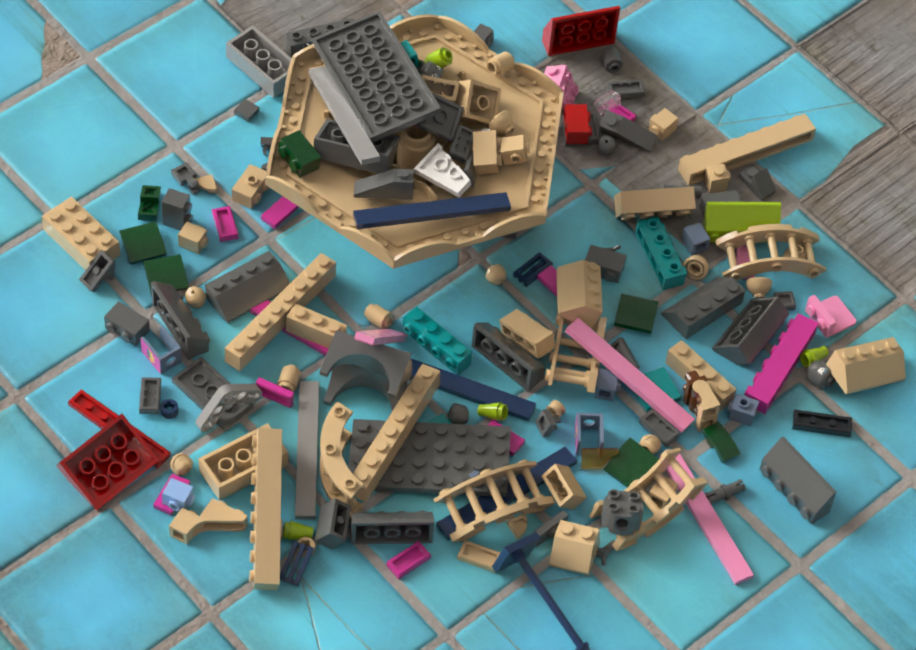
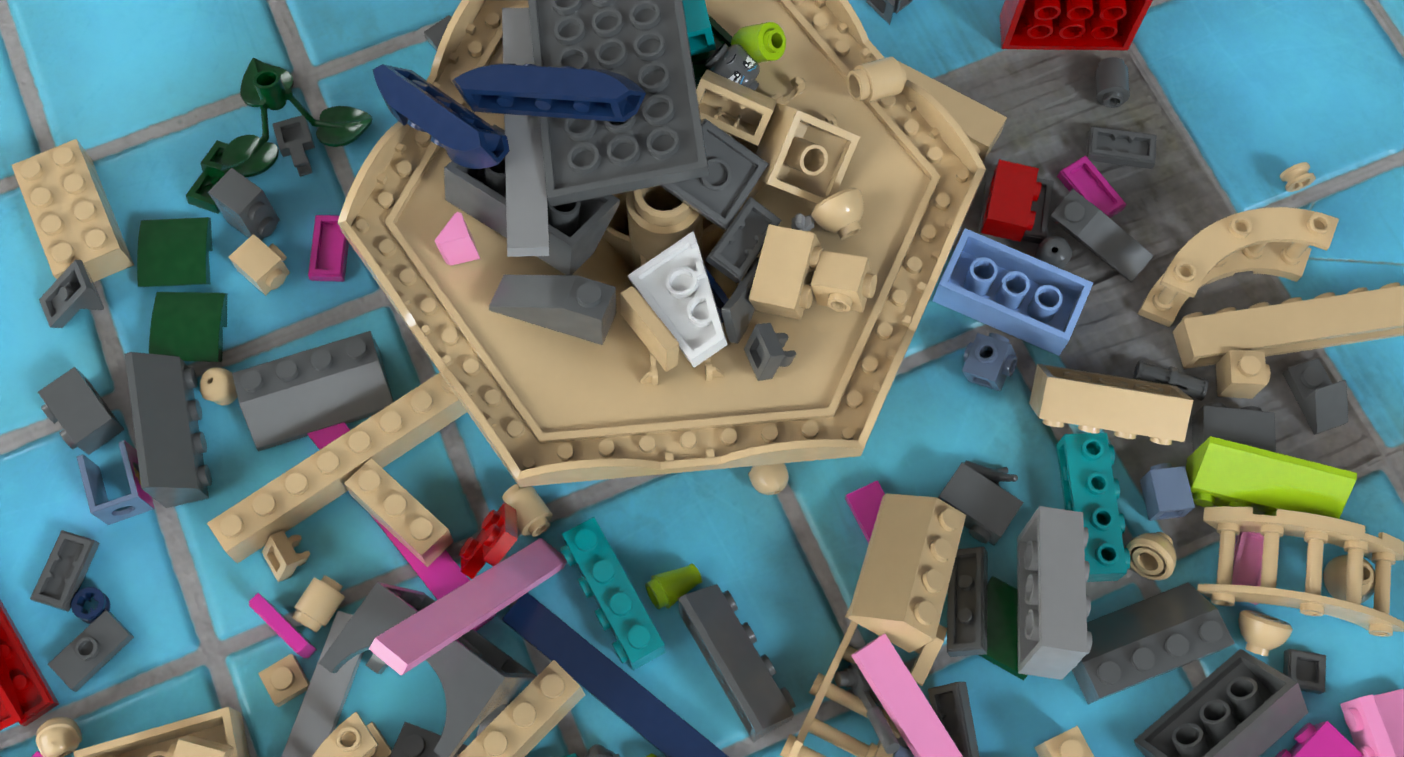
camera: 20 degrees right, 15 degrees up
dark grey tile [172,357,253,430] -> none
tan tile [194,175,217,193] -> none
light grey beam [195,383,262,432] -> none
dark green brick [278,130,321,178] -> none
dark blue tile [353,192,511,230] -> none
tan brick [499,309,556,359] -> none
dark blue tile [513,252,553,287] -> none
bright pink bracket [544,65,578,110] -> none
clear brick [594,90,621,115] -> none
tan brick [649,108,678,141] -> none
none -> dark grey plate [48,610,134,692]
none -> dark green plant [221,58,373,177]
none -> tan plate [258,653,310,707]
none -> tan tile [262,530,310,582]
none -> dark blue brick [373,64,510,169]
none -> bright pink slope [435,212,480,266]
none -> dark blue brick [452,63,646,122]
none -> red plate [459,502,518,579]
none -> tan tile [620,286,679,372]
none -> lime cone [645,563,702,609]
none -> dark grey tile [744,323,796,381]
none -> dark grey piece [835,664,900,754]
none -> light blue brick [932,228,1093,356]
none -> dark grey tile [947,547,988,657]
none -> sand blue brick [962,333,1017,392]
none -> light grey brick [1017,506,1092,680]
none -> tan fence [1138,207,1339,327]
none -> tan bush [1280,162,1316,192]

